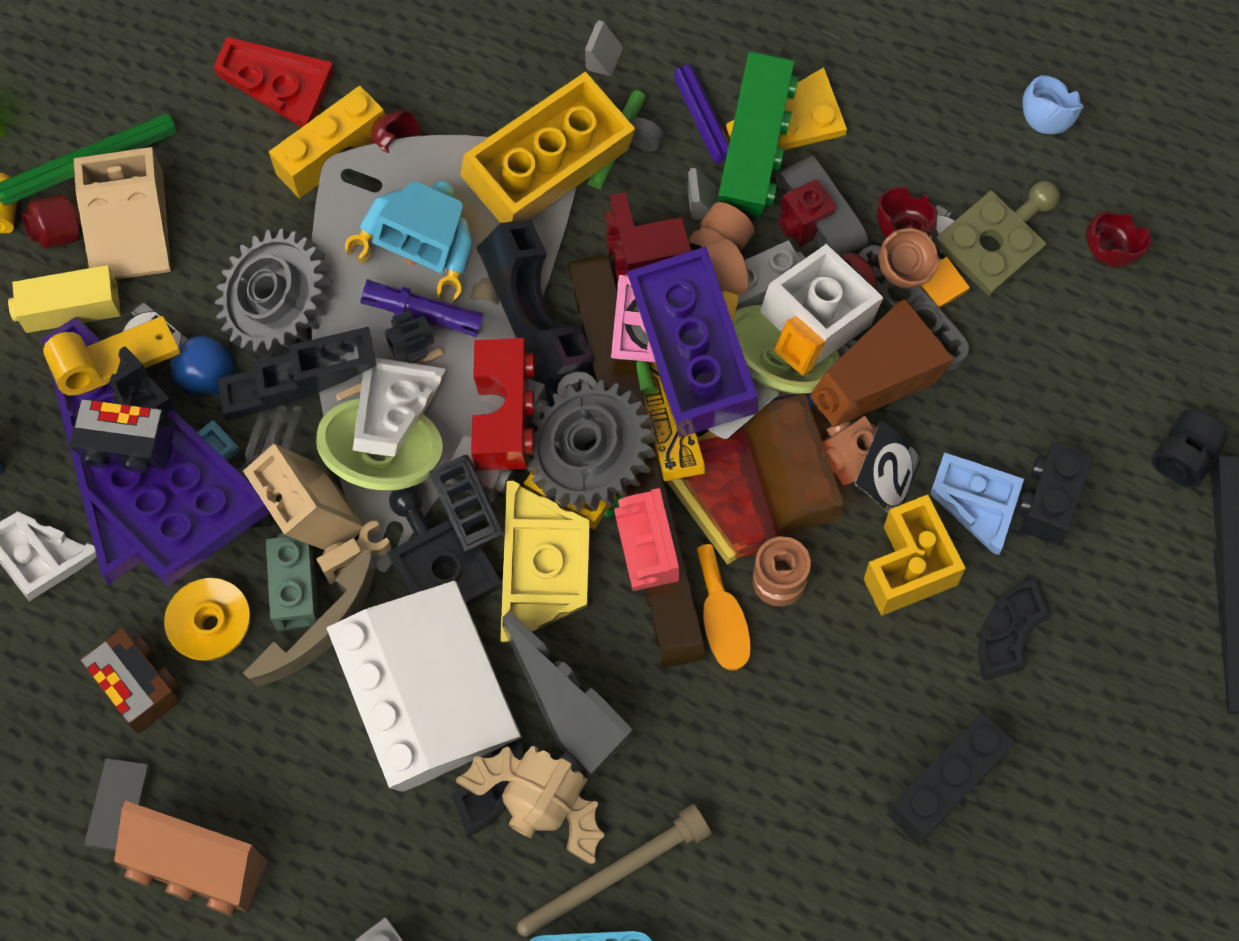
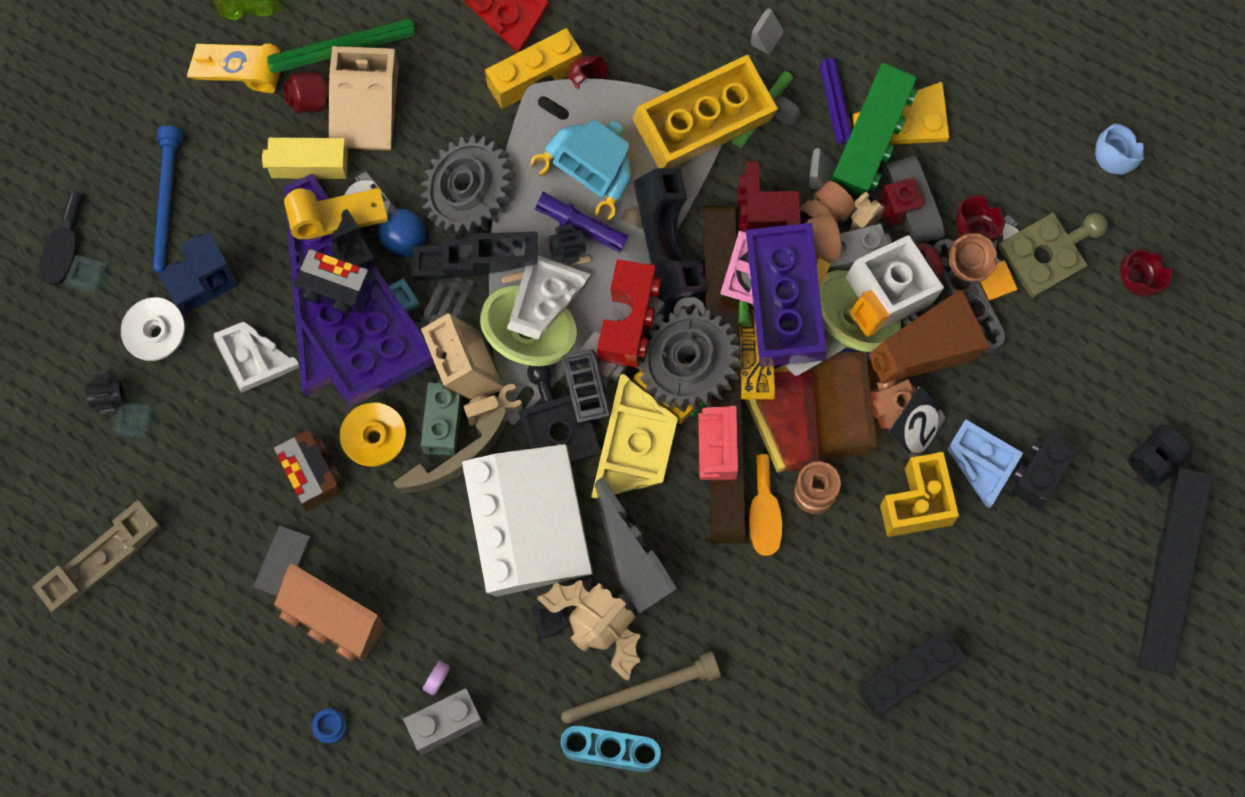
camera: 10 degrees right, 5 degrees up
black tile [978,578,1050,681] -> none
none -> lavender tile [422,660,450,696]
none -> tan plate [850,192,884,231]

